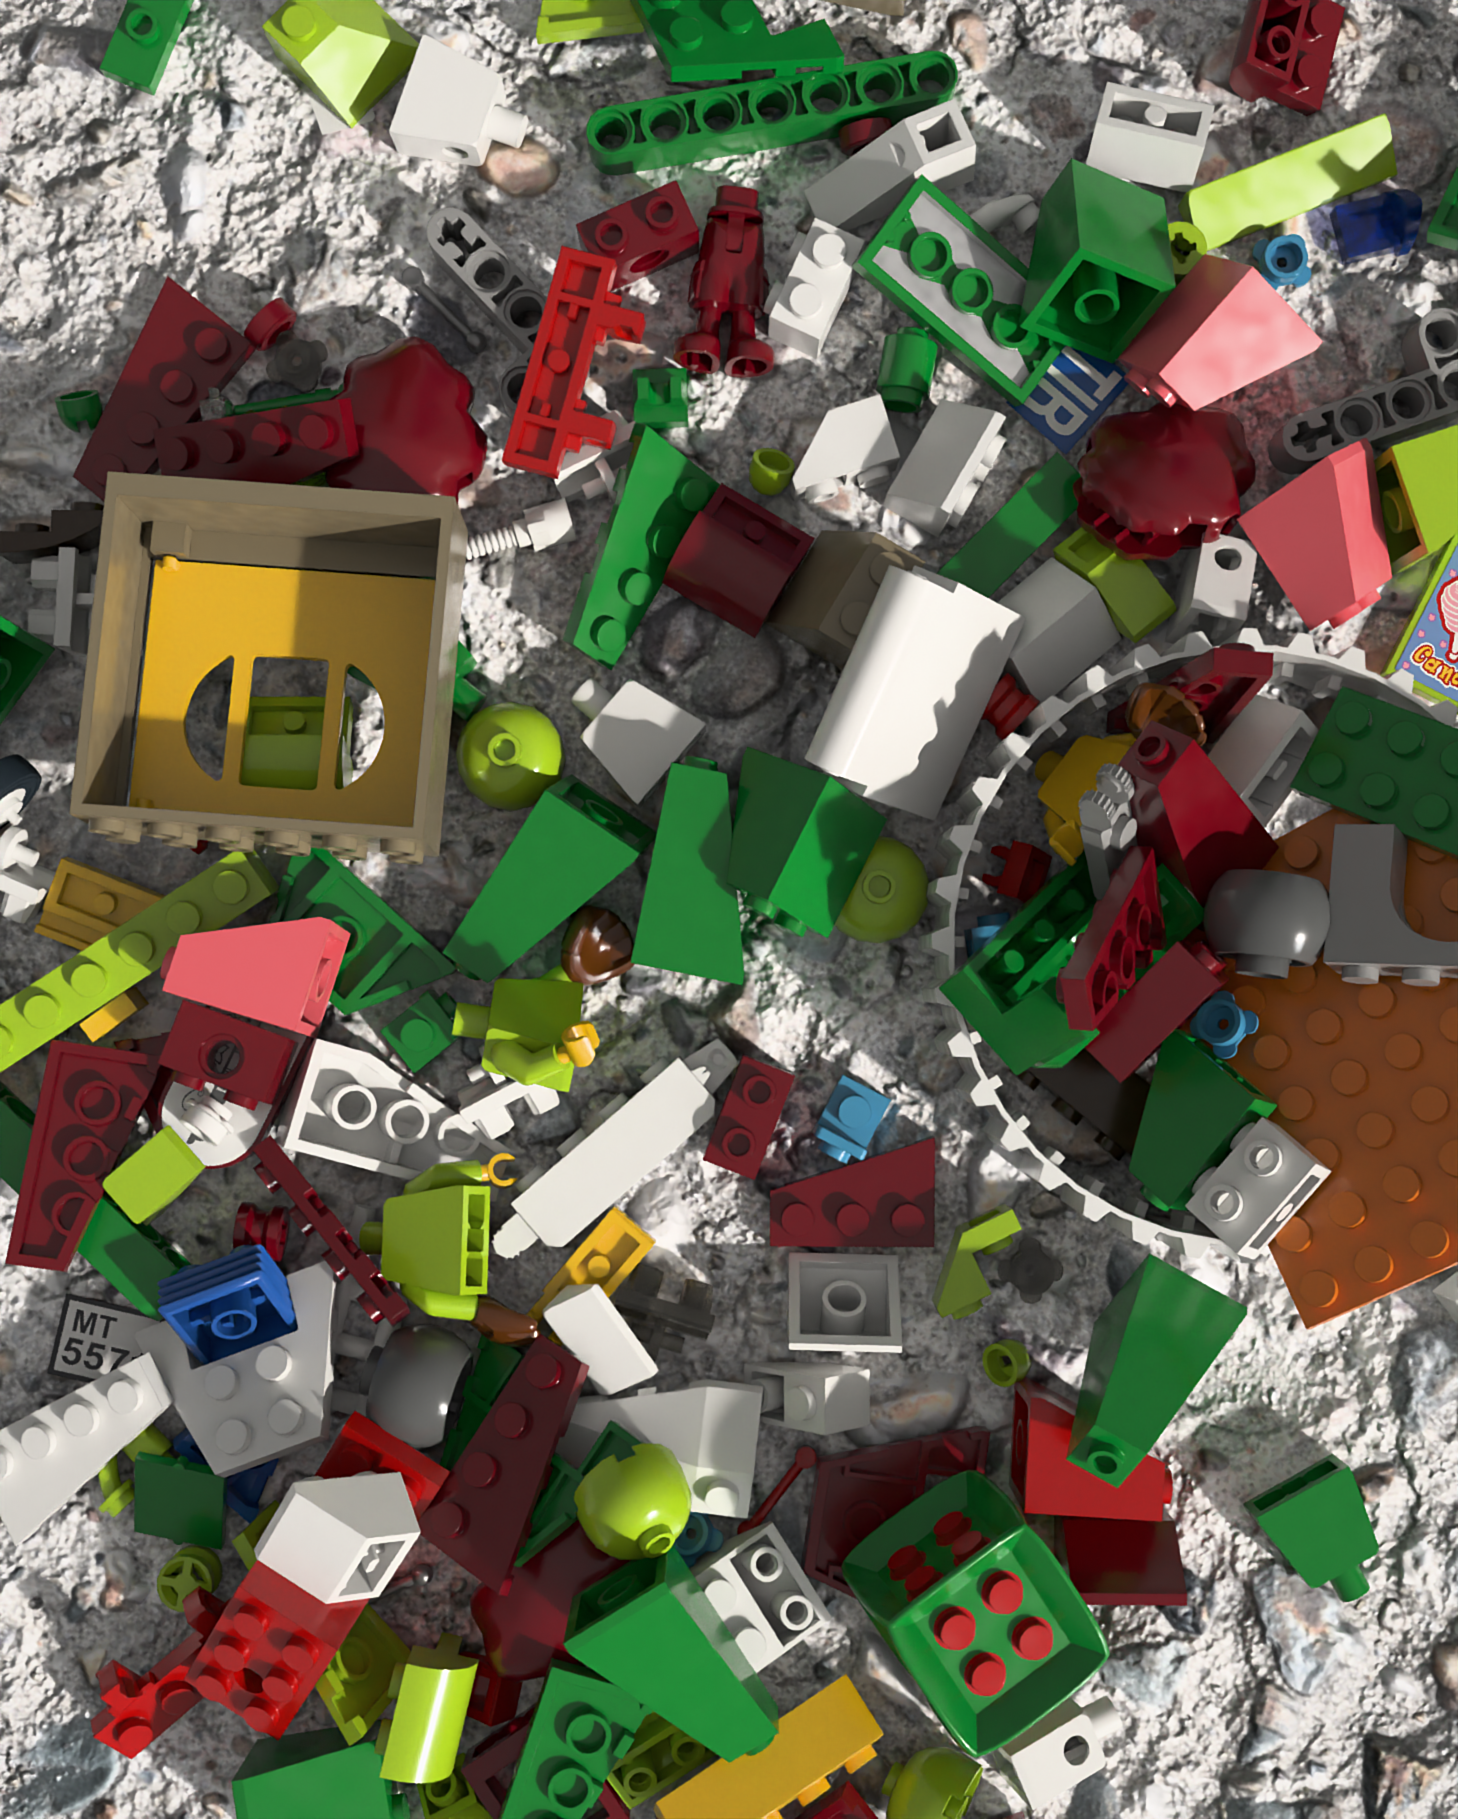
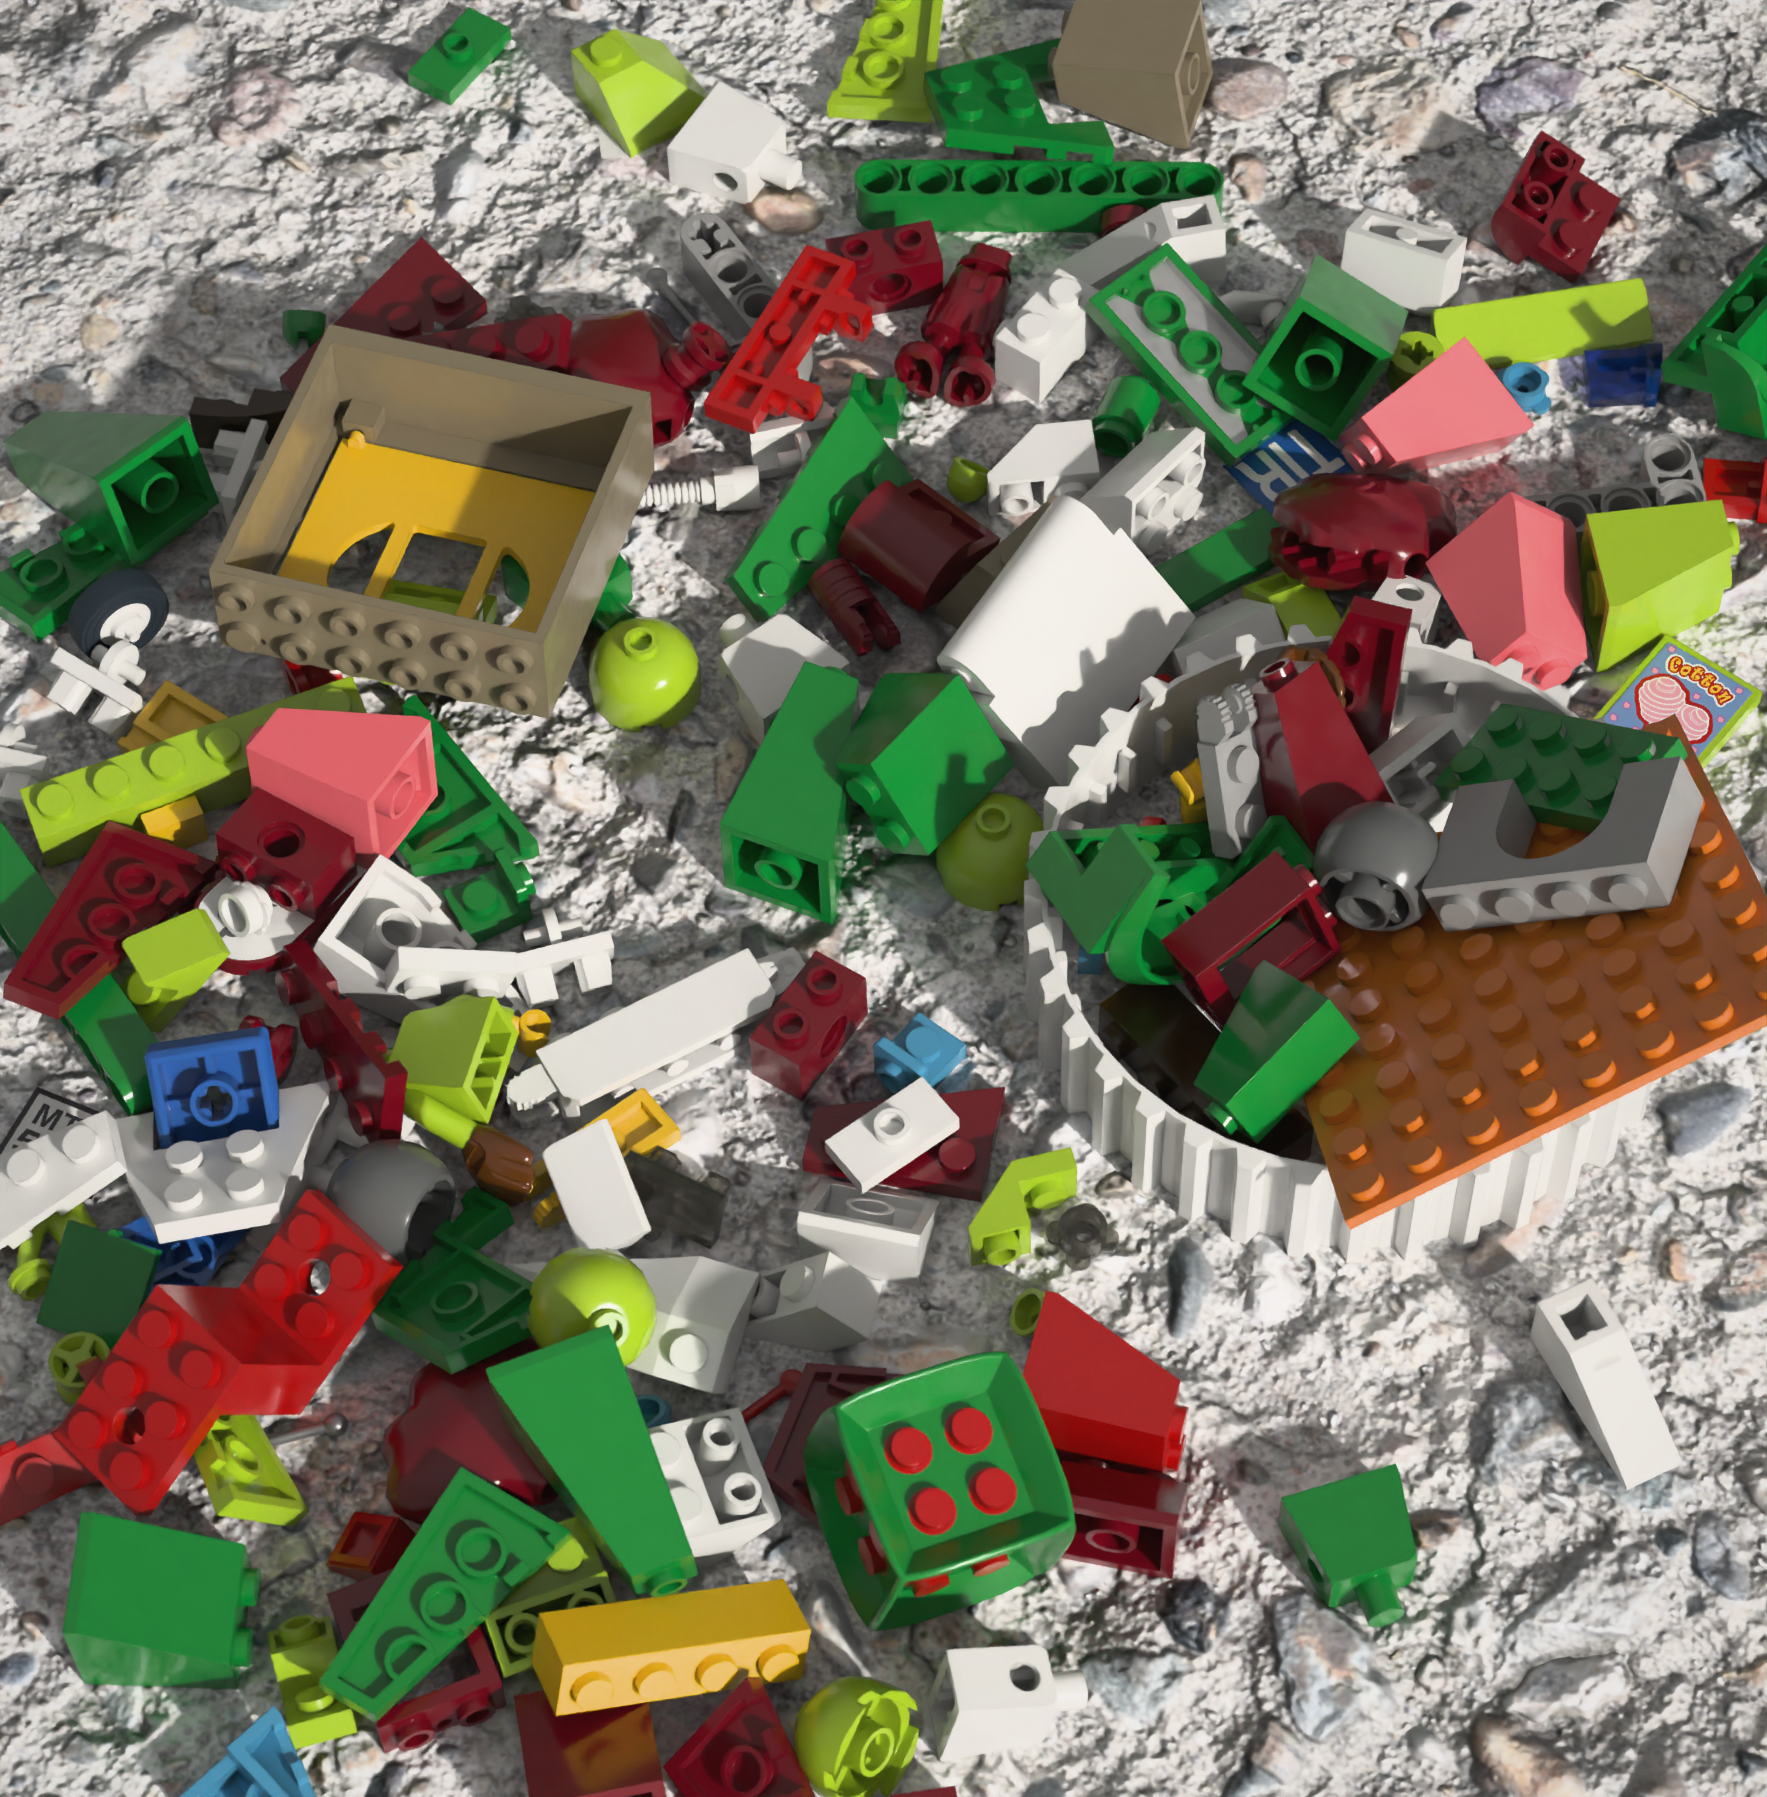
camera: 15 degrees right, 30 degrees down
dark red tile [243,297,296,351] -> none
white slope [254,1471,421,1604] -> none
lime brick [374,1632,479,1783] -> none
dark red wing [418,1334,590,1596] -> none
green slope [442,774,657,983] -> none
lime torso [452,905,635,1092] -> none
dark red wing [1056,846,1167,1031] -> none
green slope [1066,1253,1248,1488] -> none
white brick [1185,1117,1332,1259] -> none
dark azure plate [1190,991,1259,1059] -> none
none -> white plate [385,947,517,1000]
none -> dark red wheel [662,322,733,393]
none -> dark red hinge [807,558,902,657]
none -> white plate [825,1077,959,1194]

